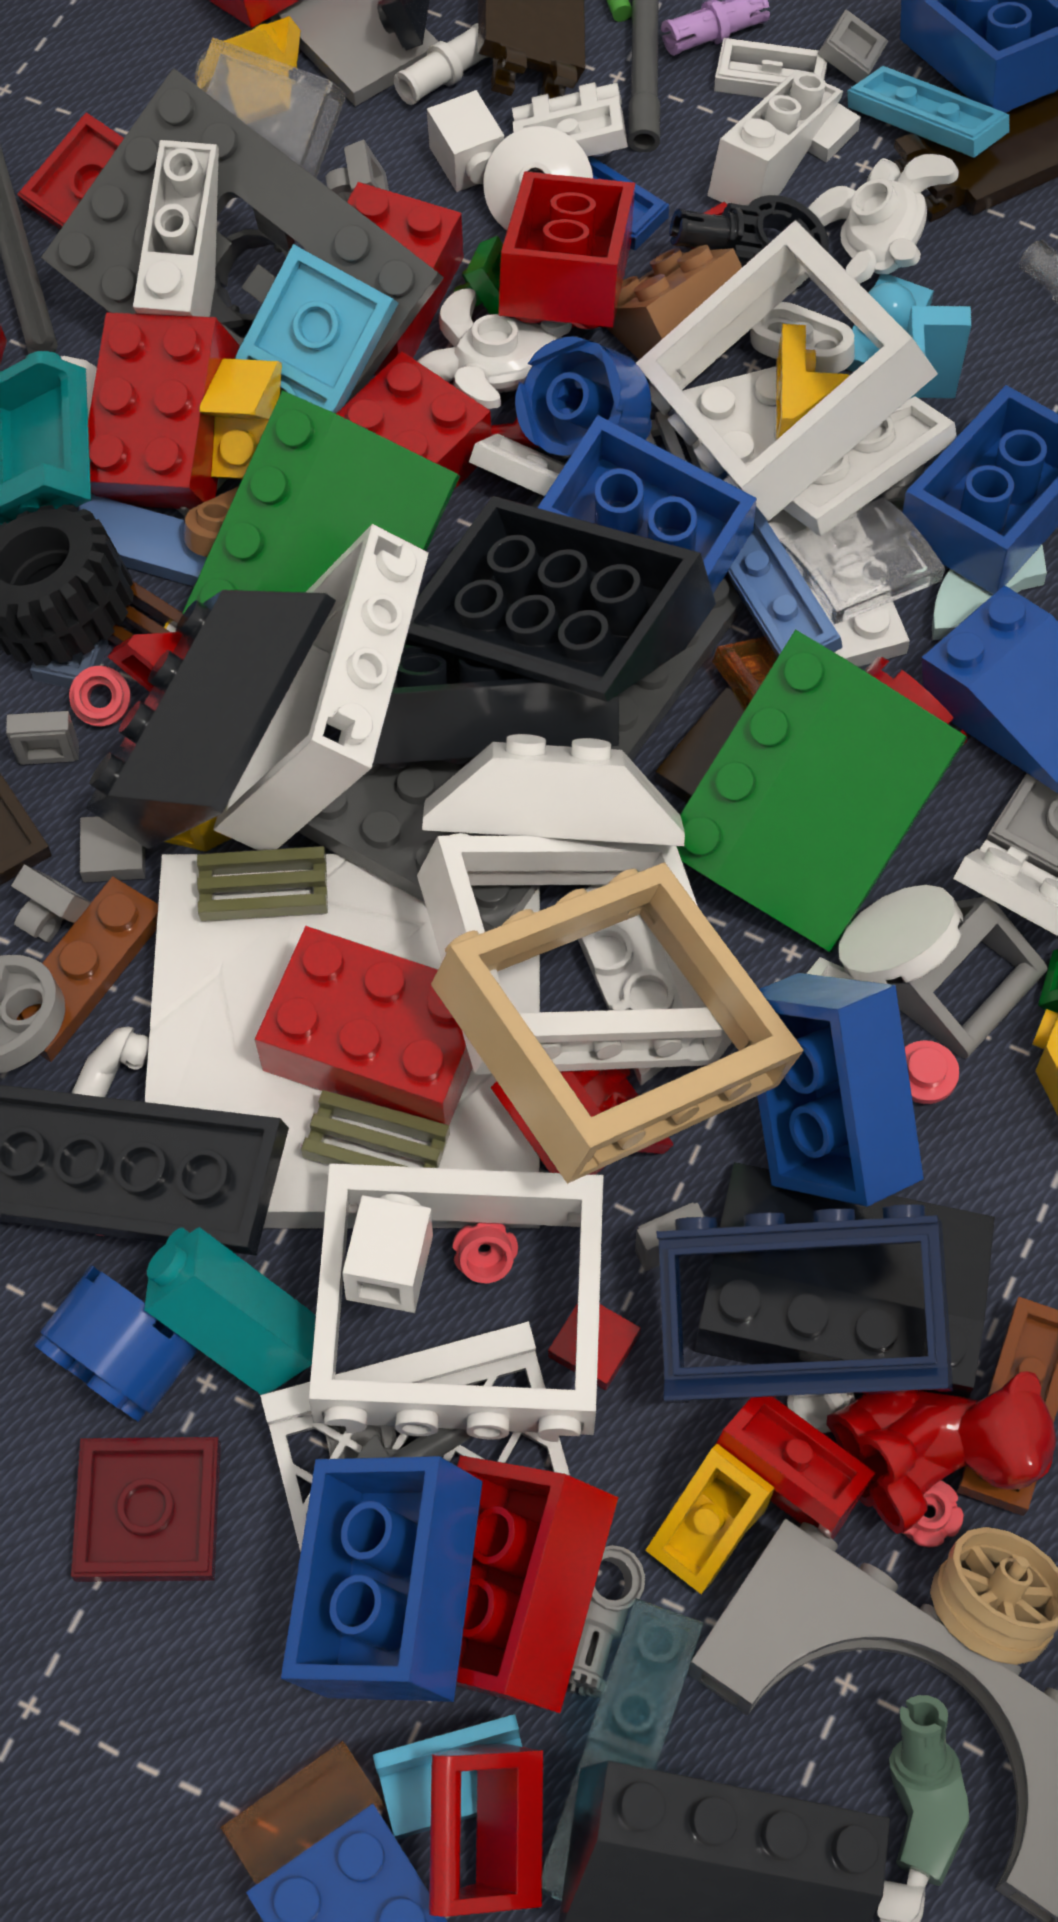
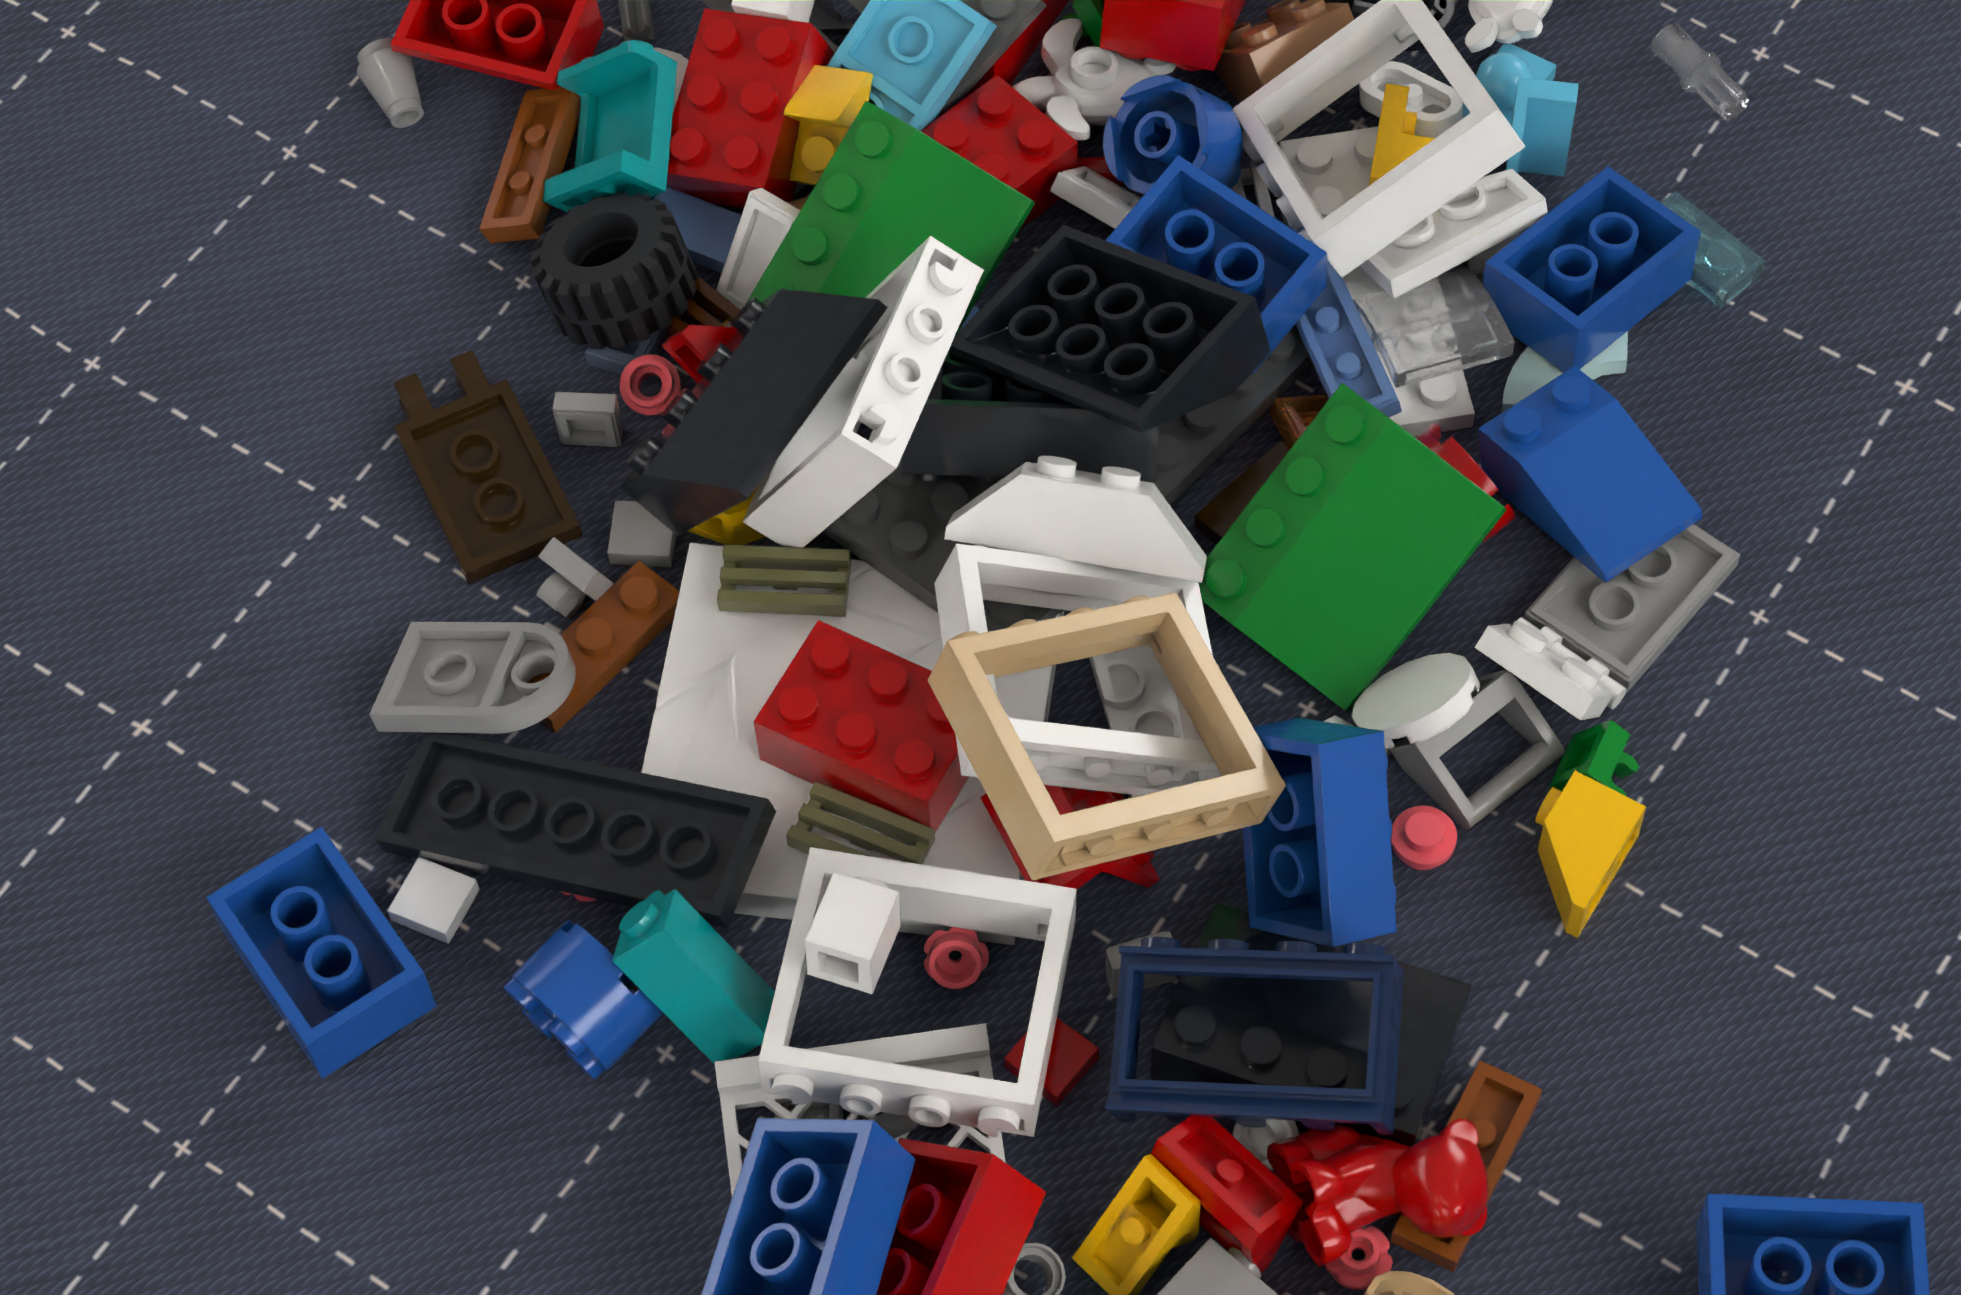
camera: 10 degrees right, 5 degrees down
dark red tile [71,1437,221,1582] -> none
white arm [72,1027,149,1097] -> none
none -> white tile [716,188,800,310]

